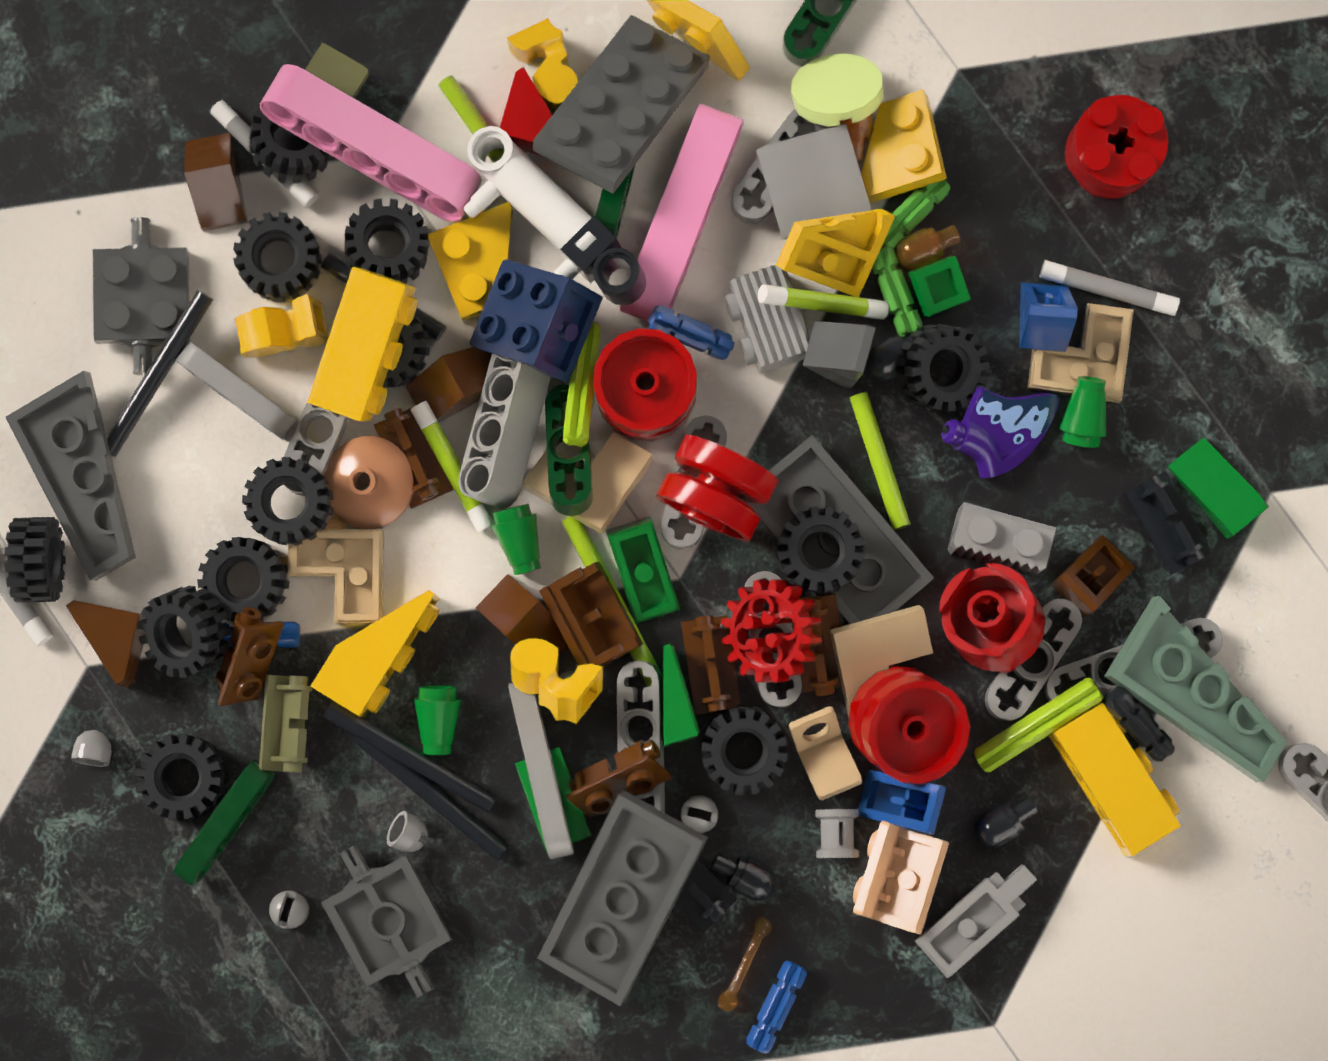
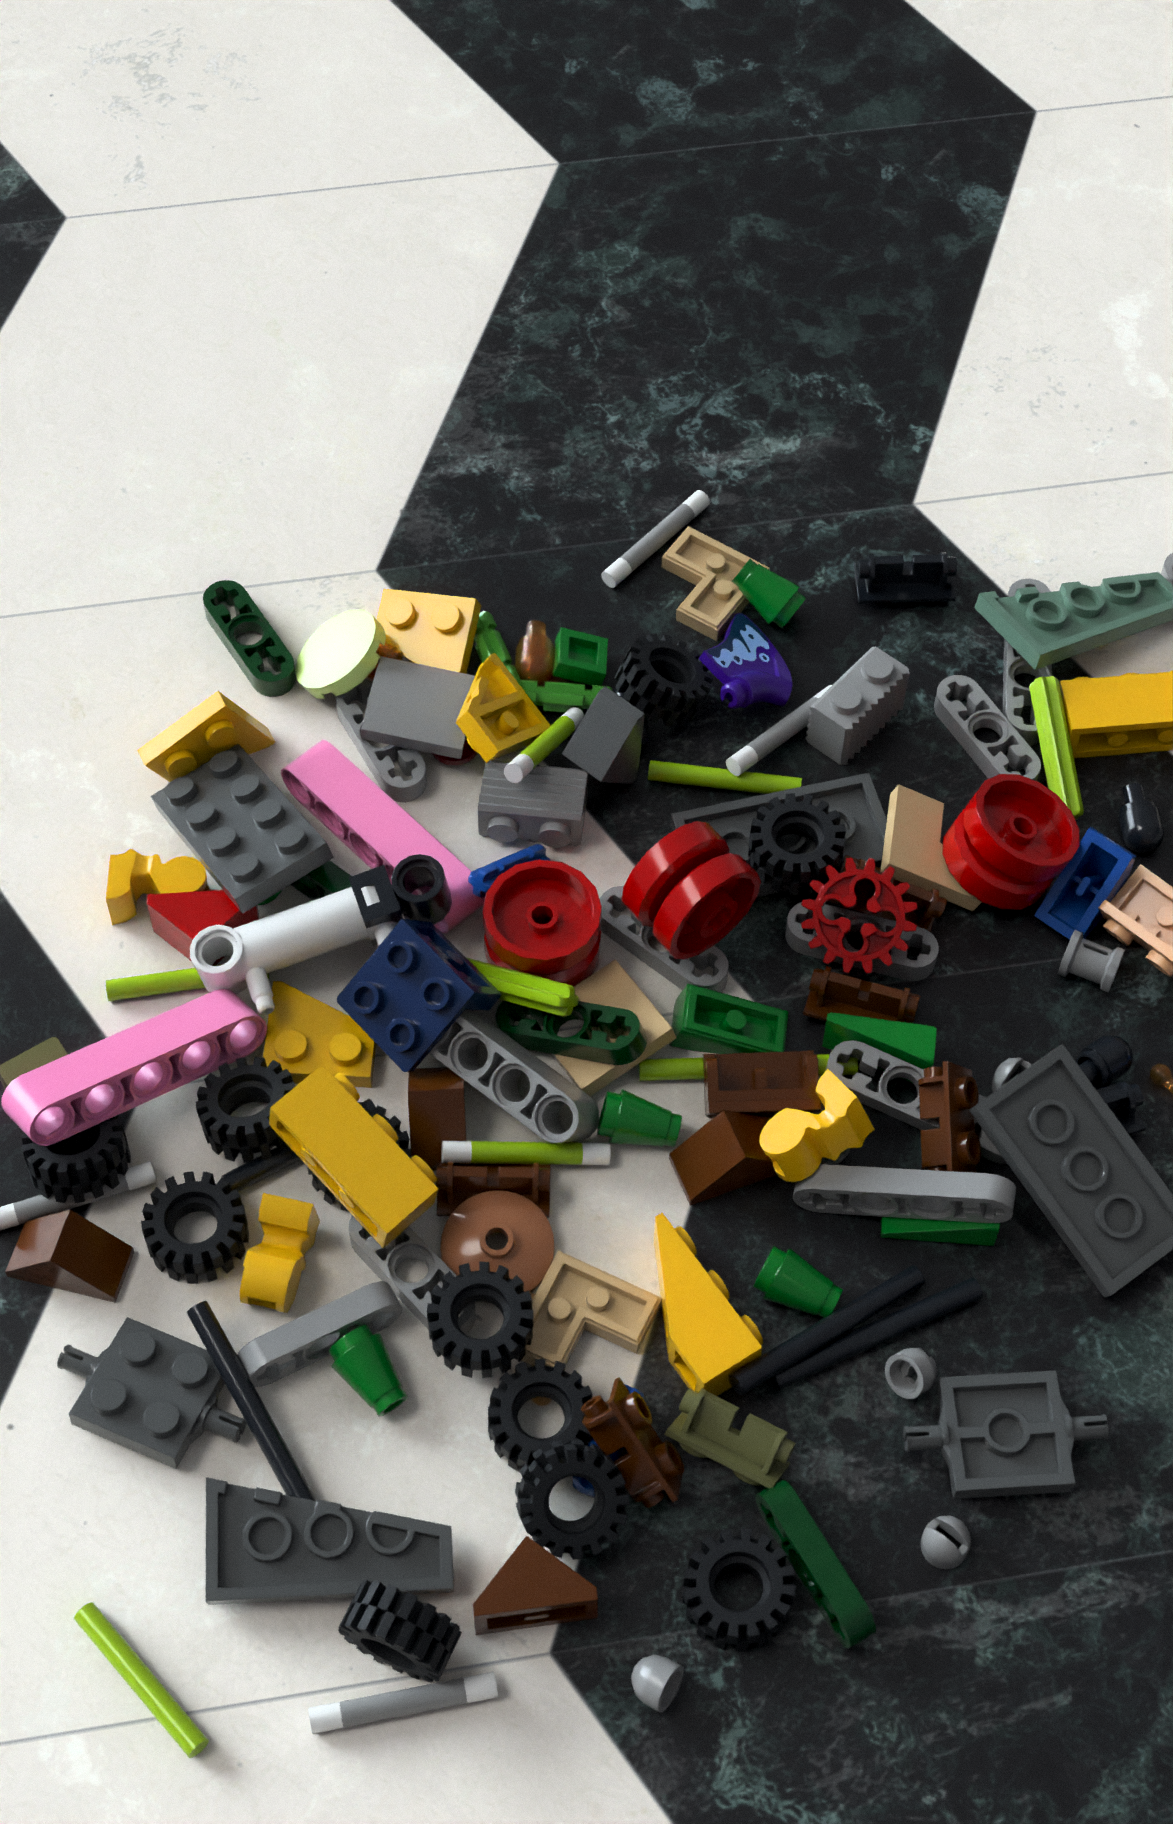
camera: 70 degrees left, 25 degrees down
black tyre [701,705,788,795] -> none
tan bracket [789,706,862,800] -> none
red brick [940,563,1046,673] -> none
blue slope [1019,283,1078,352] -> none
reddish brown slope [1049,534,1135,618] -> none
red brick [1065,95,1168,199] -> none
black axle [1103,686,1175,762] -> none
green slope [1167,437,1269,539] -> none
none -> green cone [329,1325,408,1417]
none -> light grey bar [726,685,832,776]

